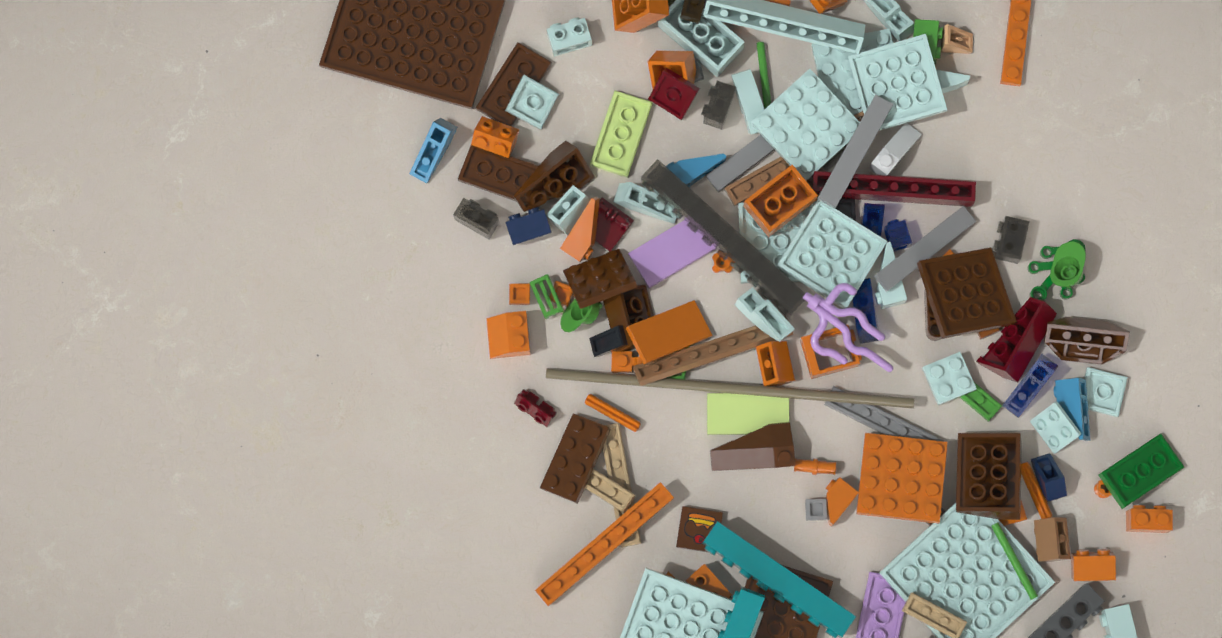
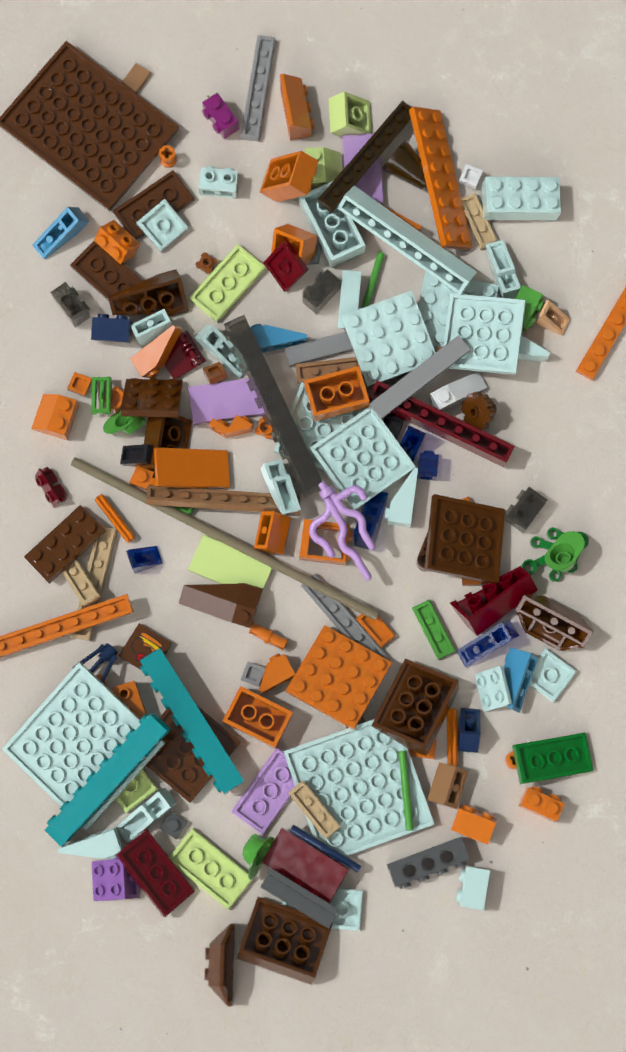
camera: 20 degrees right, 0 degrees up
light grey tile [874,206,976,292] -> none
light aqua plate [922,352,976,405] -> none
none -> dark blue plant [72,643,118,683]
none -> clear blue slope [126,546,163,573]
none -> orange bush [159,145,177,168]
none -> dark orange plate [196,252,218,274]
none -> dark orange plate [202,362,228,385]
none -> orange slope [208,415,253,438]
none -> orange brick [223,686,293,749]
none -> orange tile [356,606,396,648]
none -> reddish brown plant [461,391,497,430]

